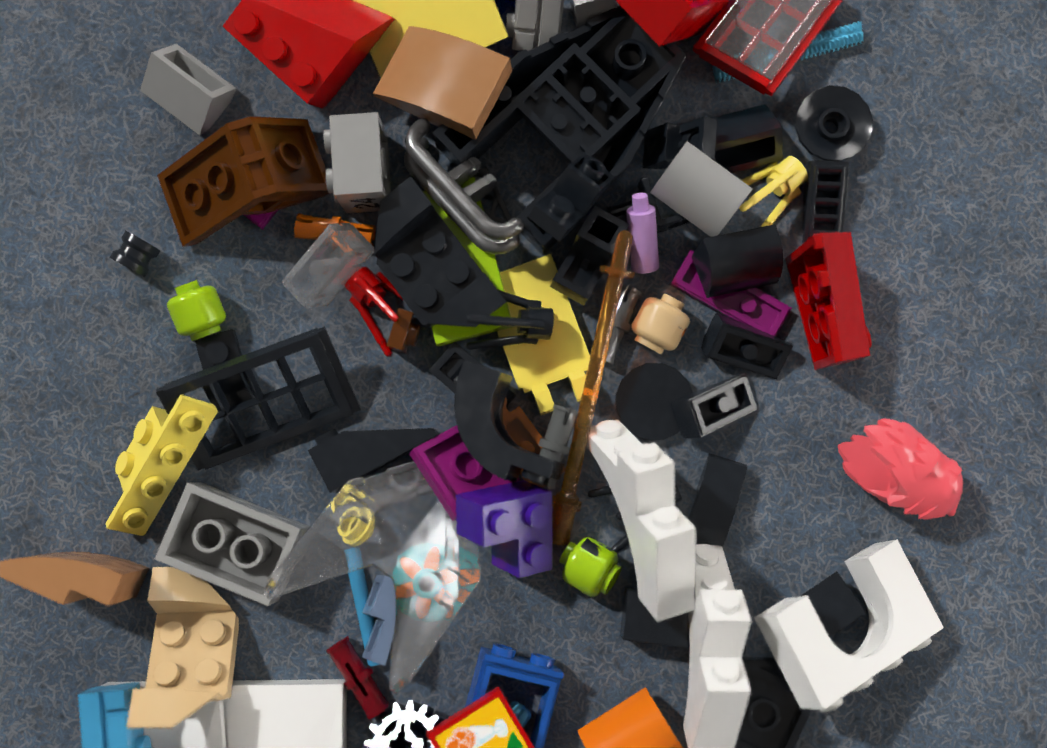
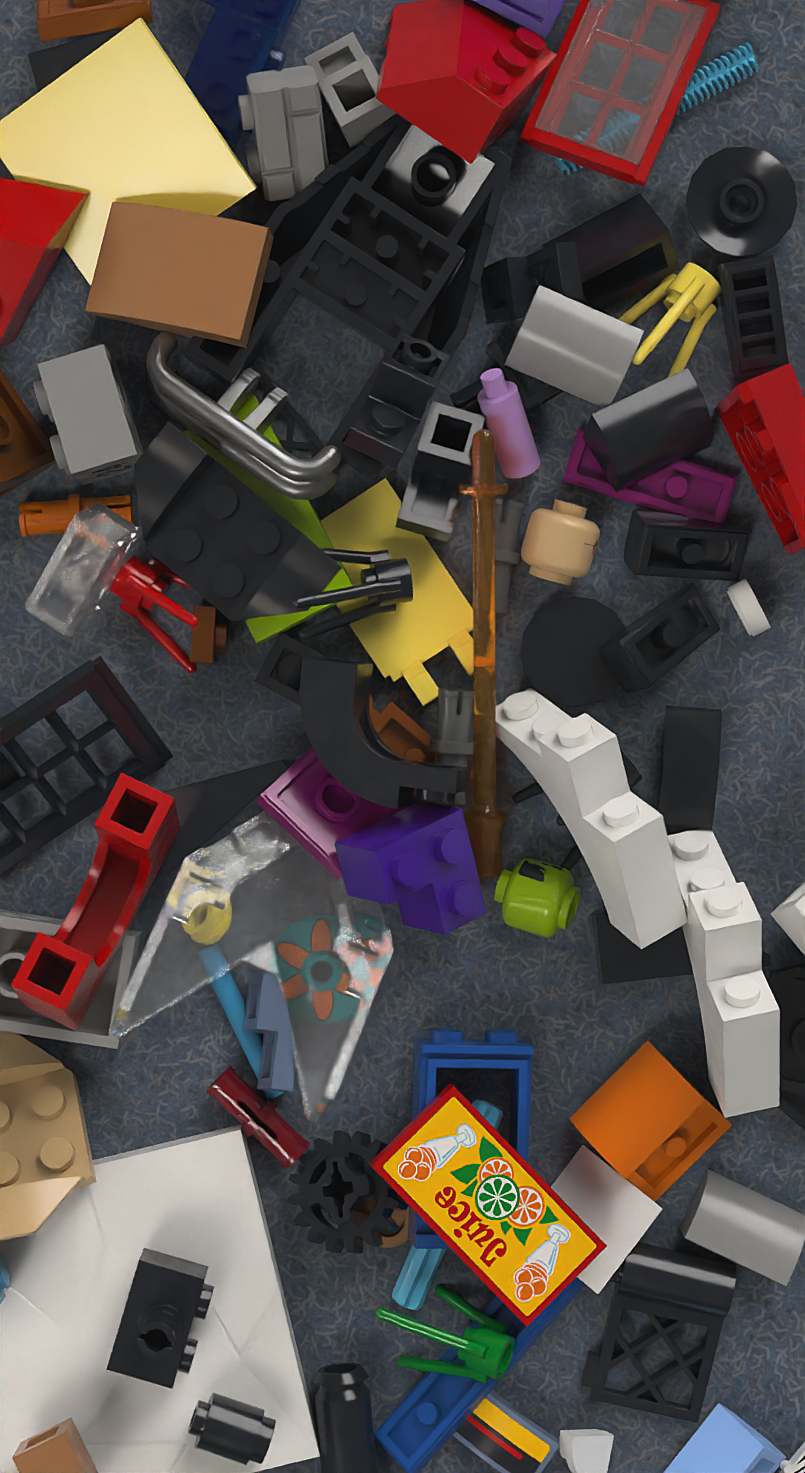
camera: 10 degrees left, 5 degrees up
none -> red arch [11,773,180,1031]
none -> white tile [727,579,771,637]

